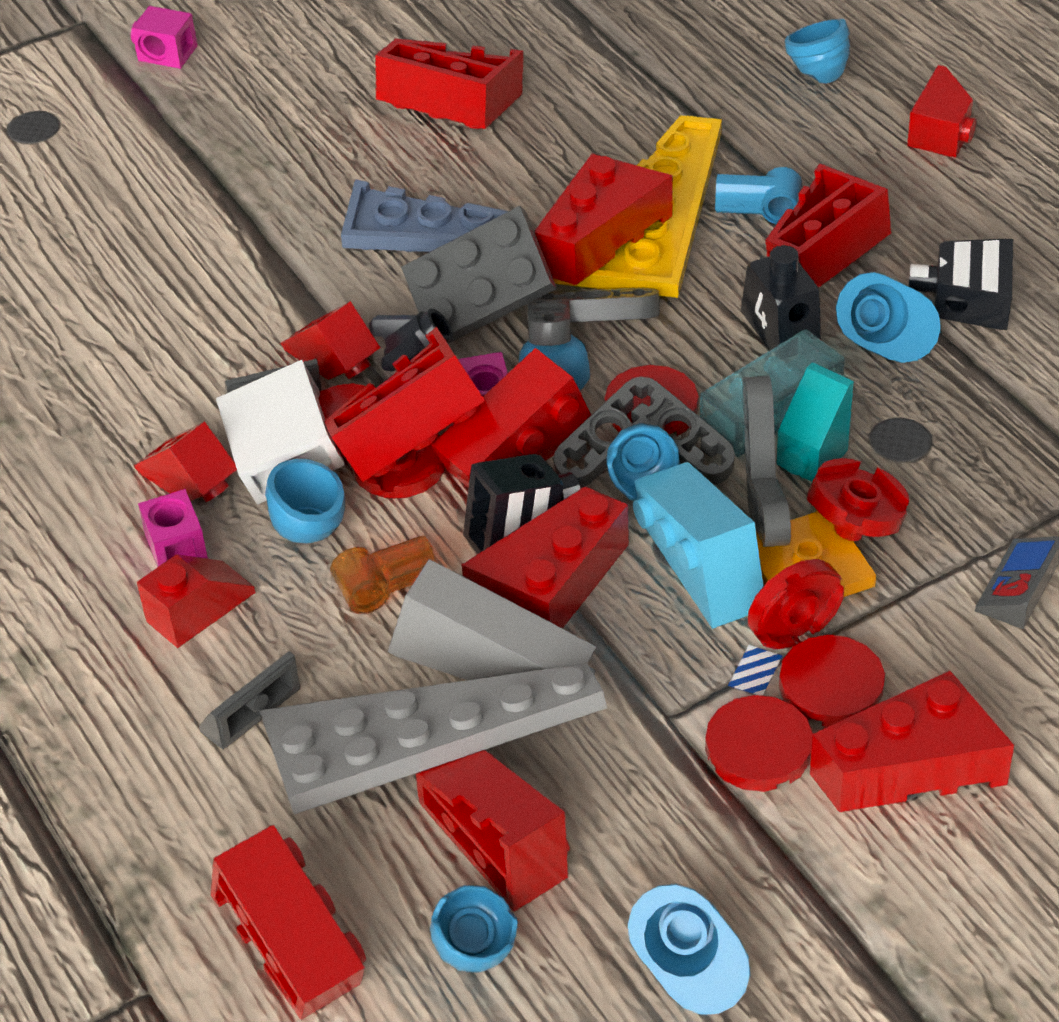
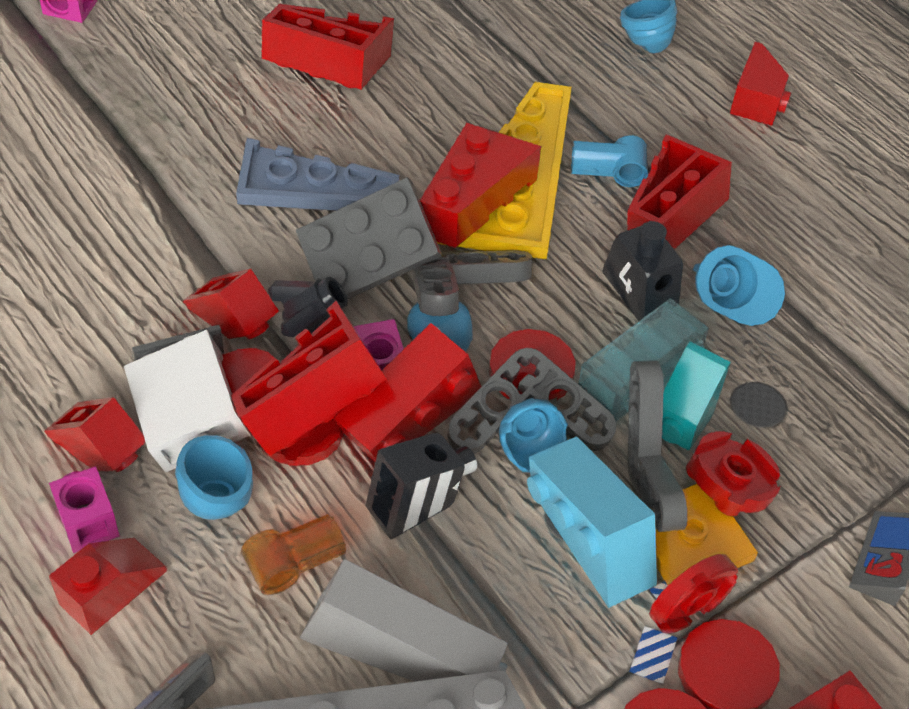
camera: 10 degrees left, 5 degrees up
red wedge [461,487,629,629] -> none
black torso [908,238,1013,330] -> none

